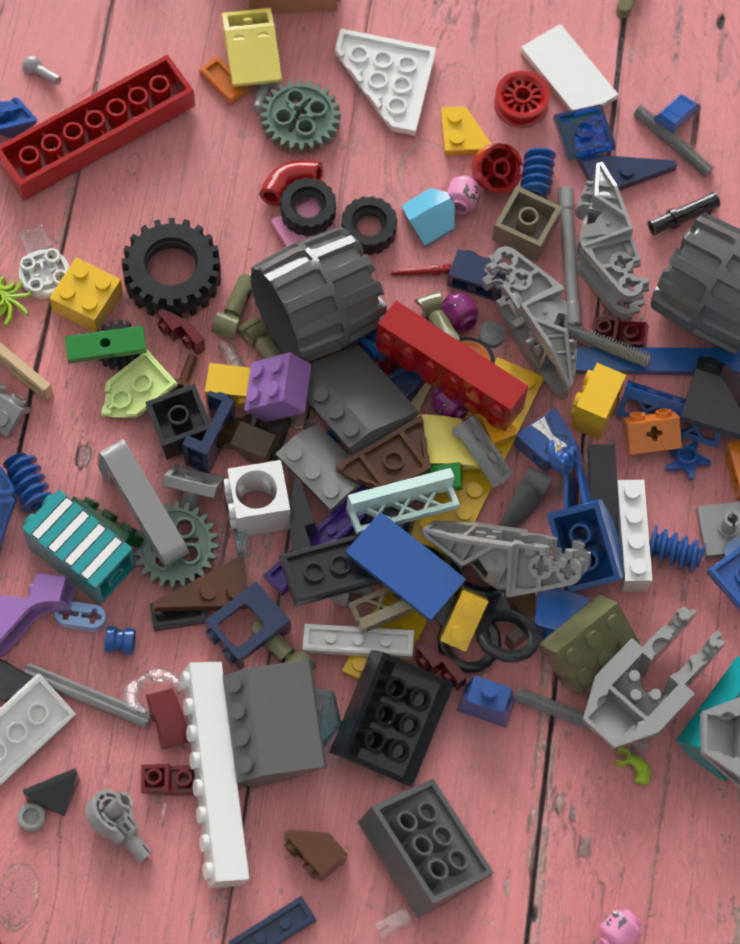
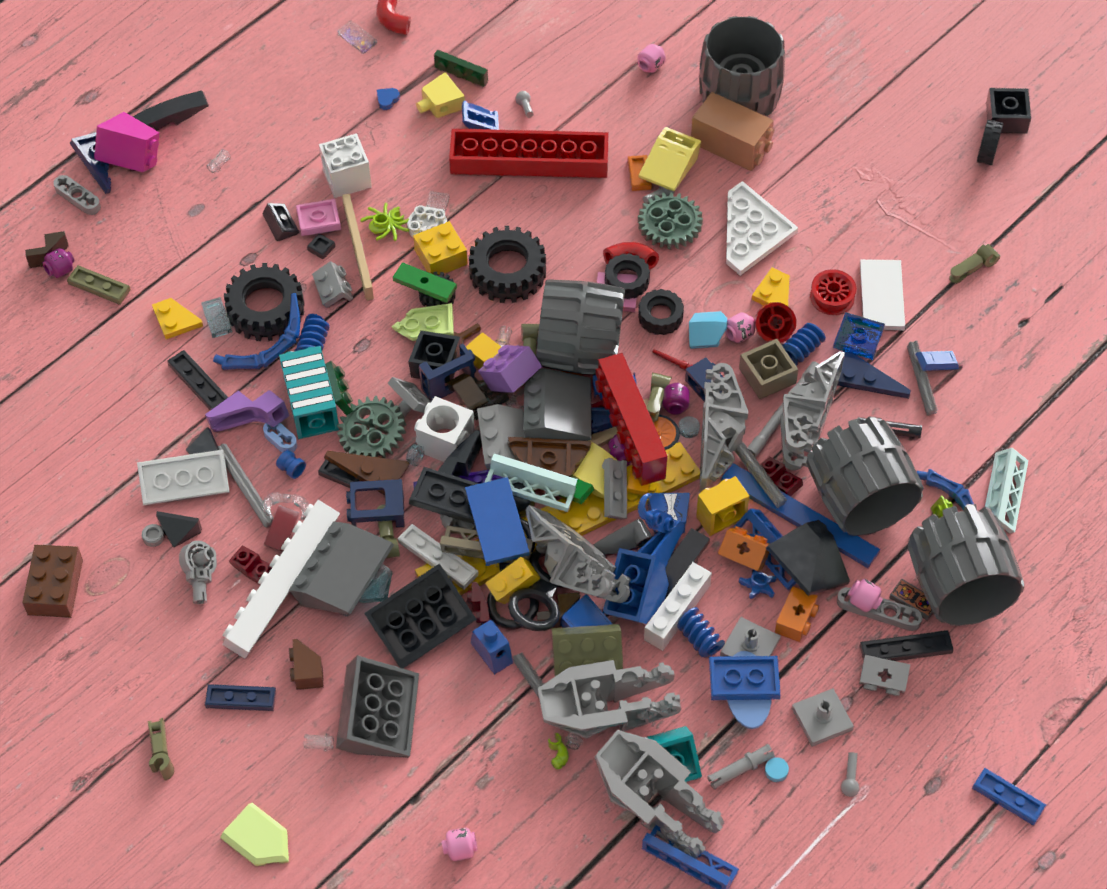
camera: 40 degrees right, 10 degrees down
light grey beam [97,439,189,567] -> none
dark red slope [157,309,205,355] -> none
olive piece [211,274,252,339] -> none

